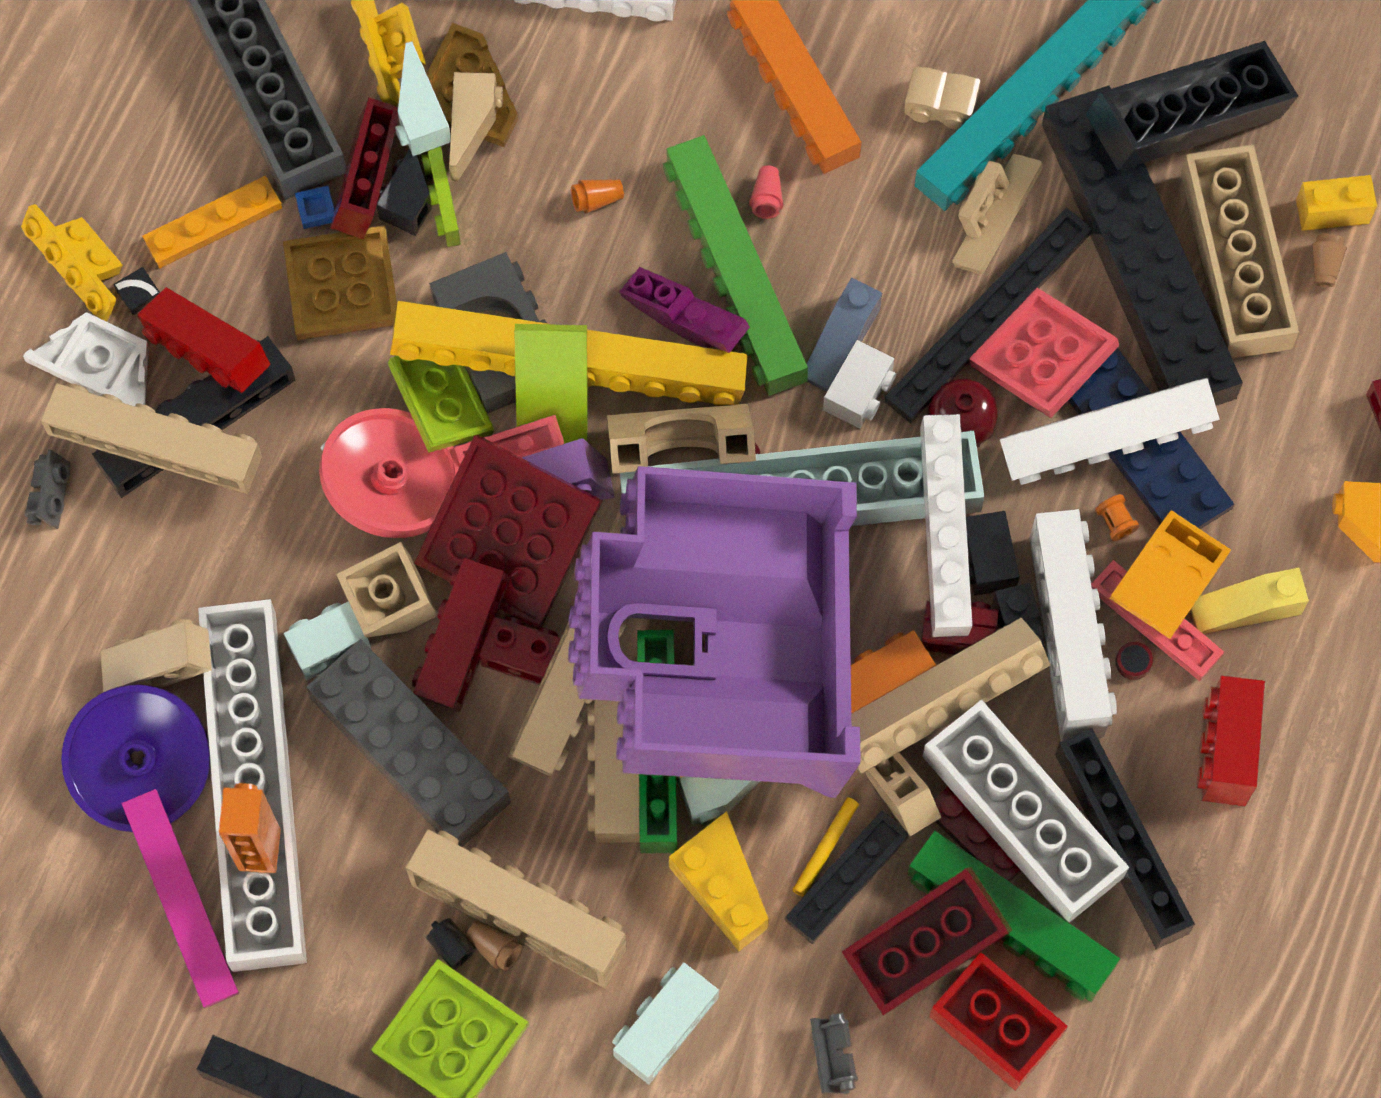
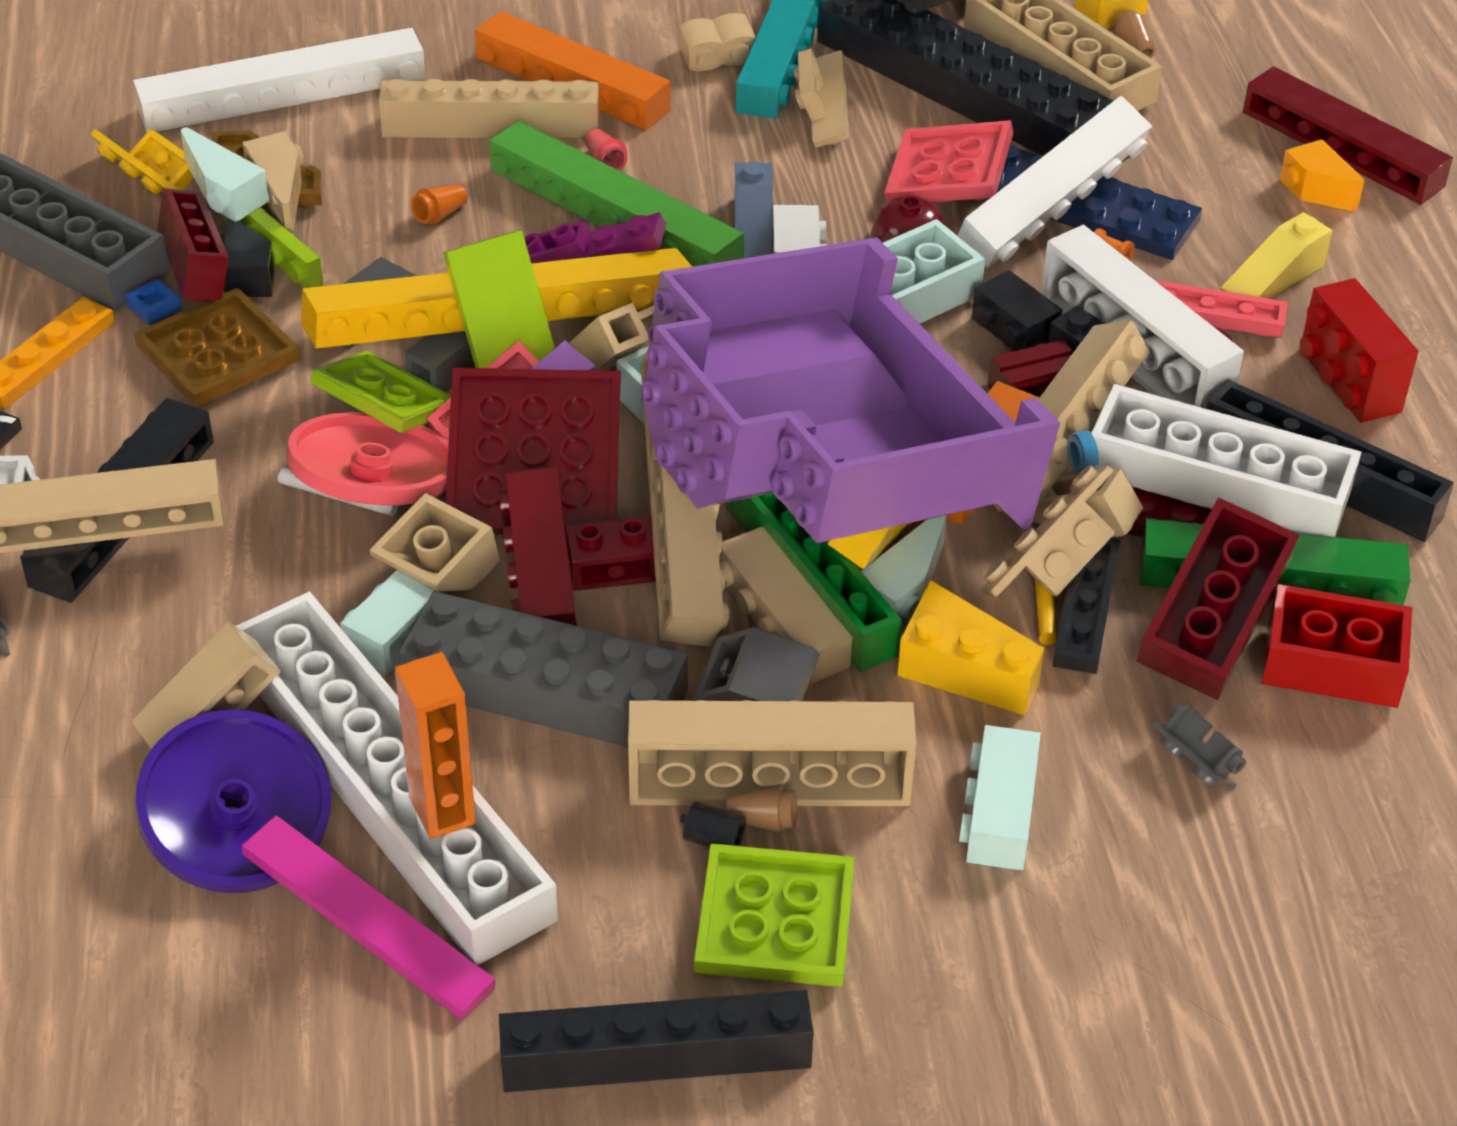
camera: 30 degrees left, 25 degrees down
red brick [137,287,271,393] -> none
black plate [884,207,1093,423] -> none
white brick [920,414,972,637] -> none
light orange slope [1109,510,1231,639] -> none
none -> tan brick [379,79,599,139]
none -> dark grey slope [692,627,820,701]
none -> tan bracket [980,464,1116,597]
none -> dark azure tile [1067,430,1099,473]

